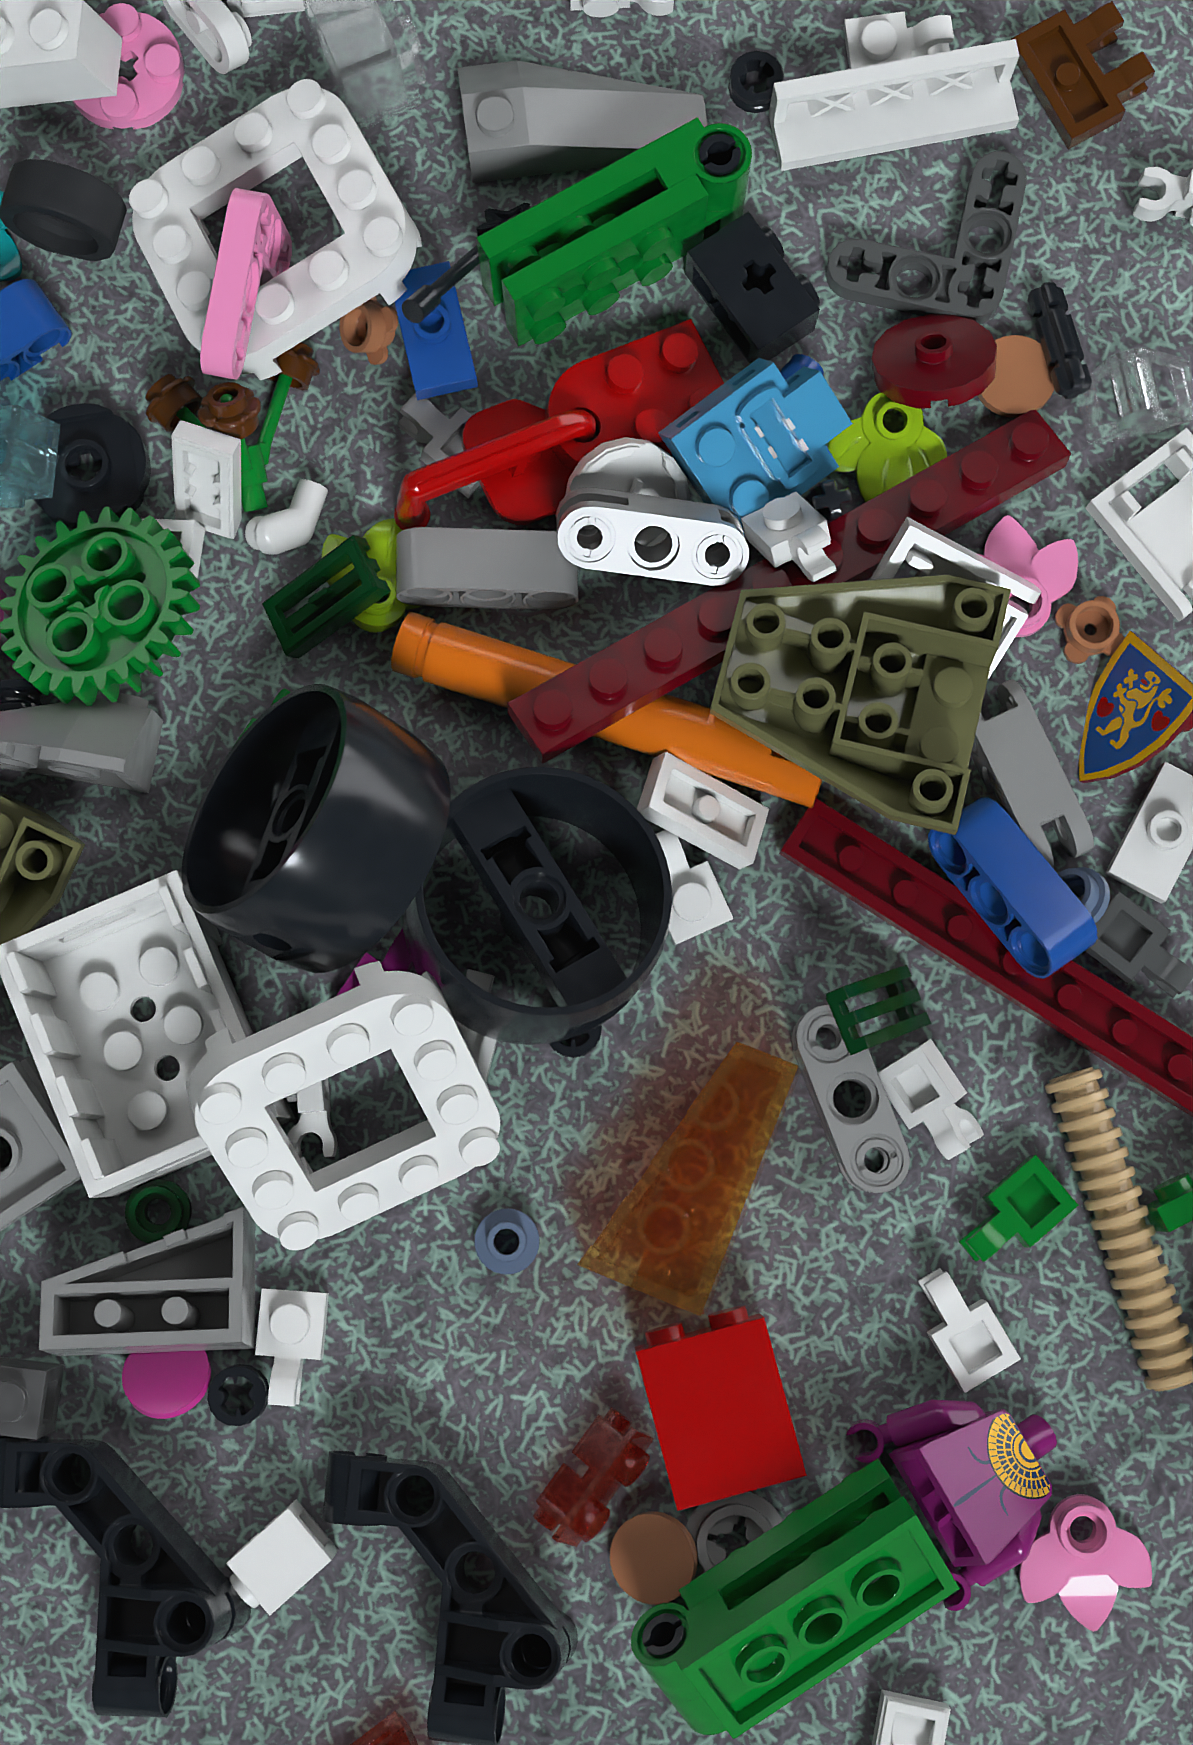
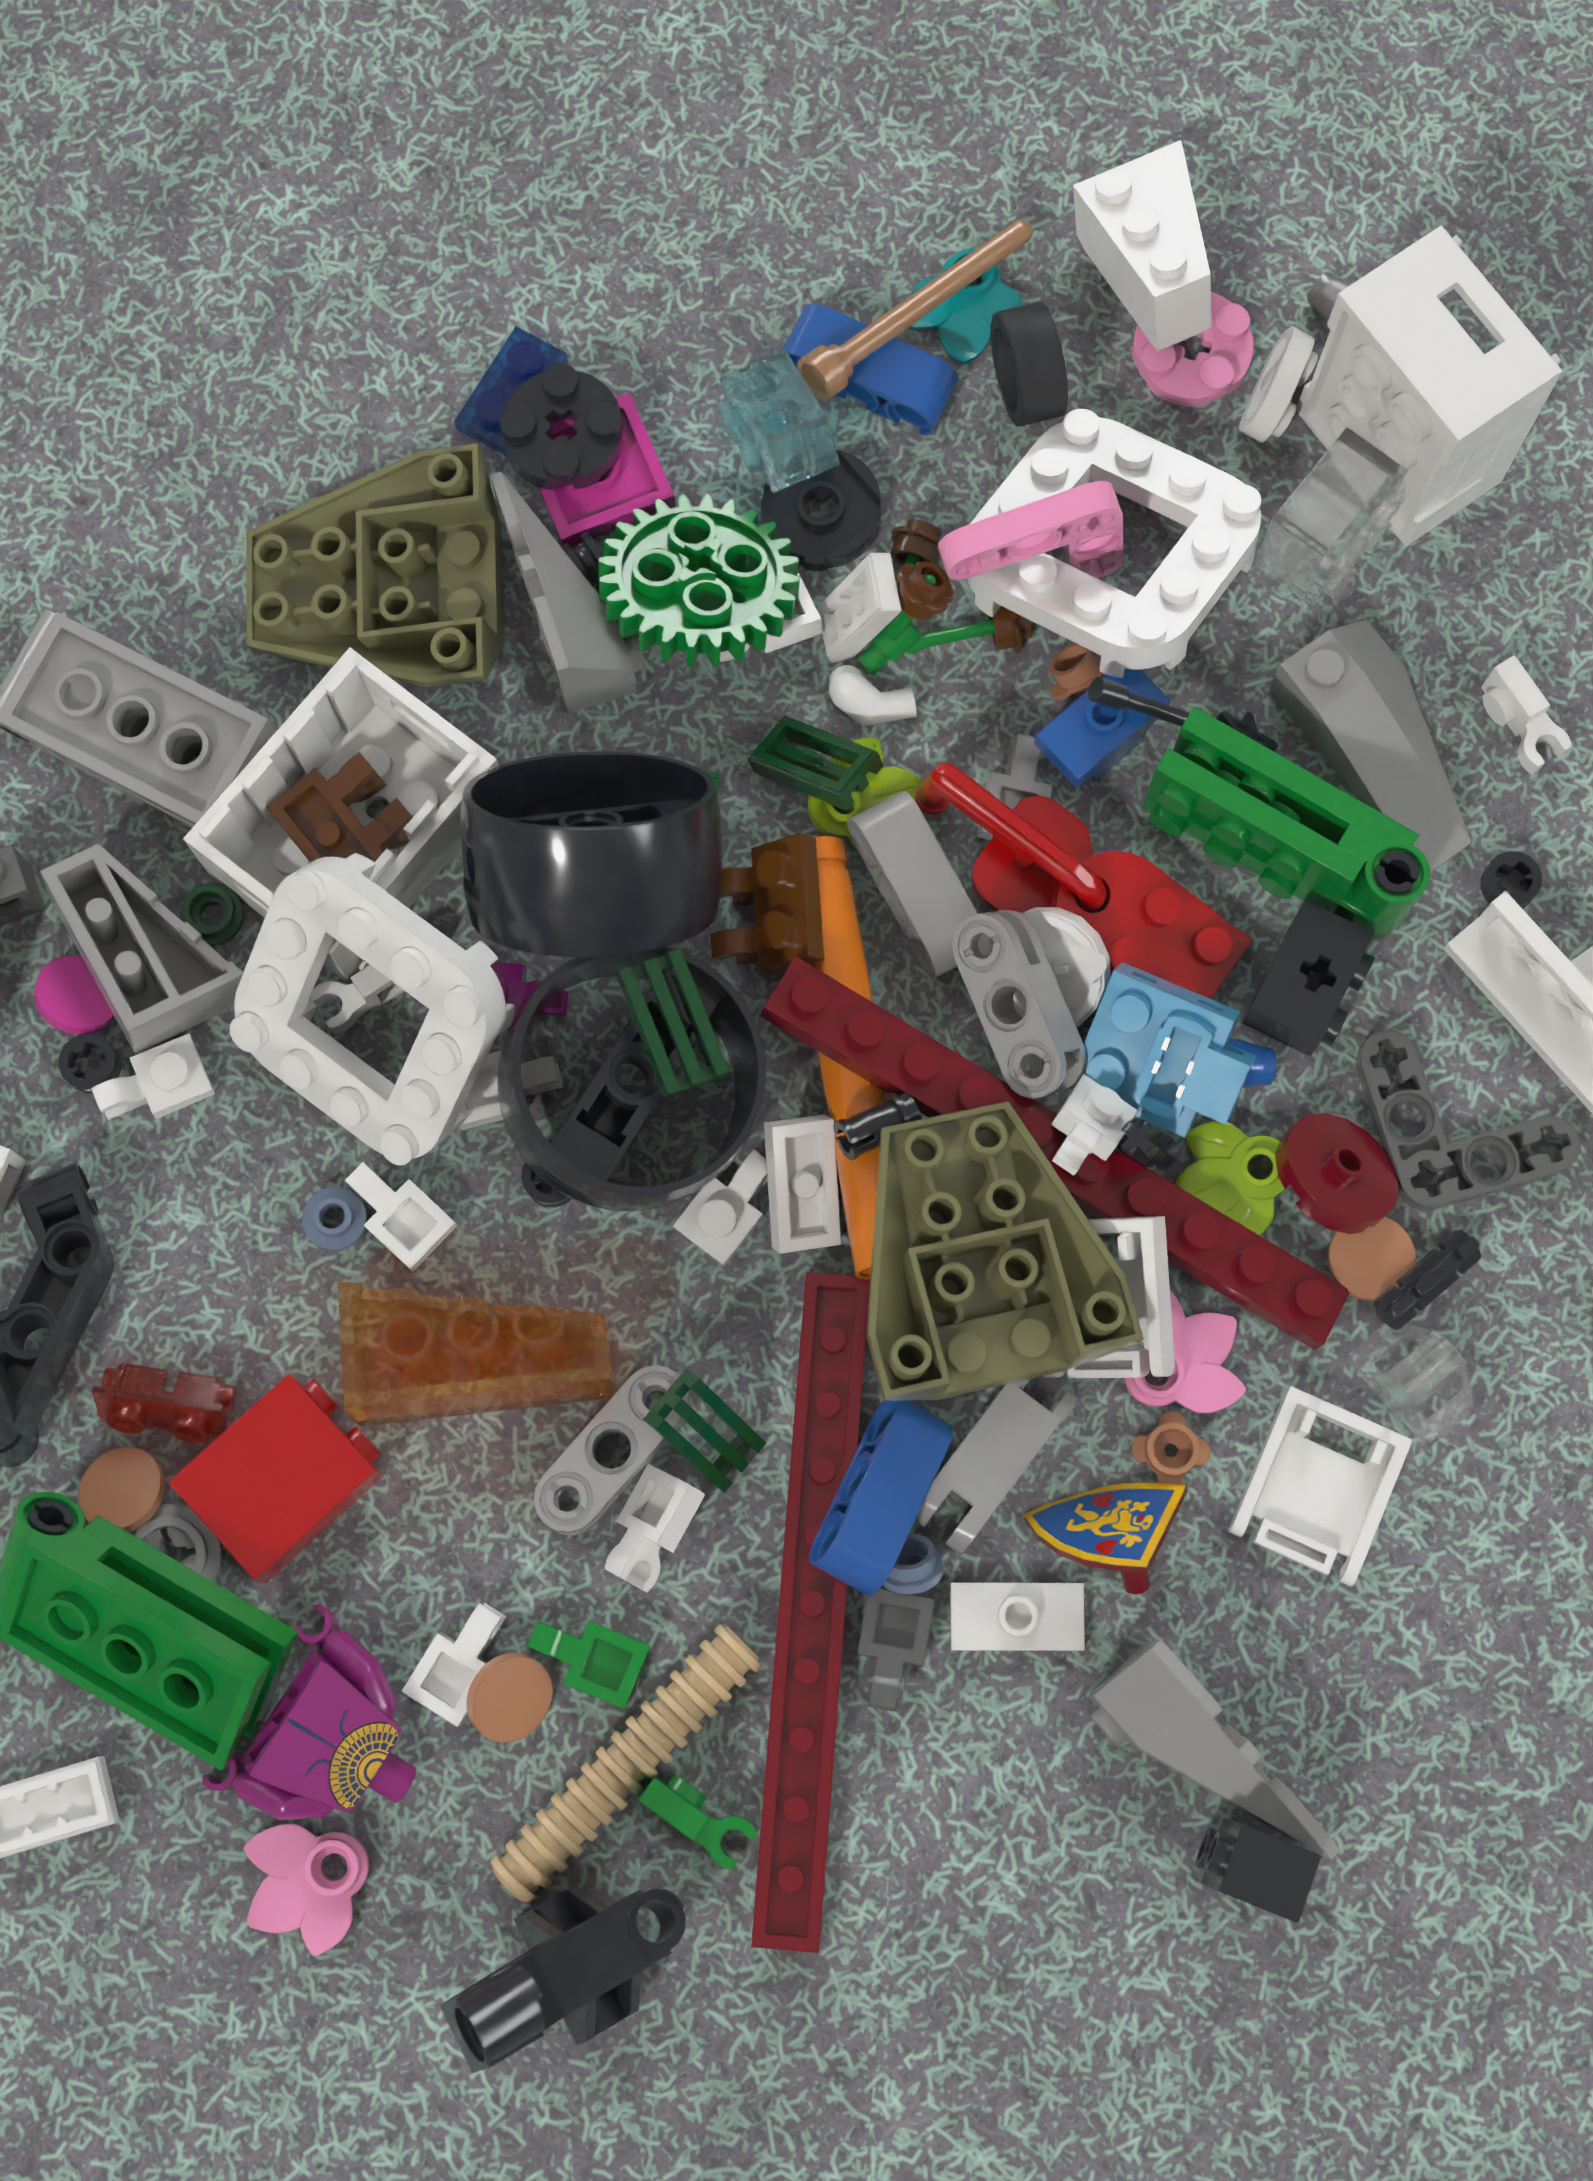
camera: 65 degrees right, 5 degrees down
none -> reddish brown plate [266,752,413,862]
none -> white plate [345,1162,458,1272]
none -> nougat piece [466,1652,553,1743]
none -> dark green tile [616,948,730,1098]
none -> reddish brown plate [710,833,824,974]
none -> black pin [833,1092,922,1161]

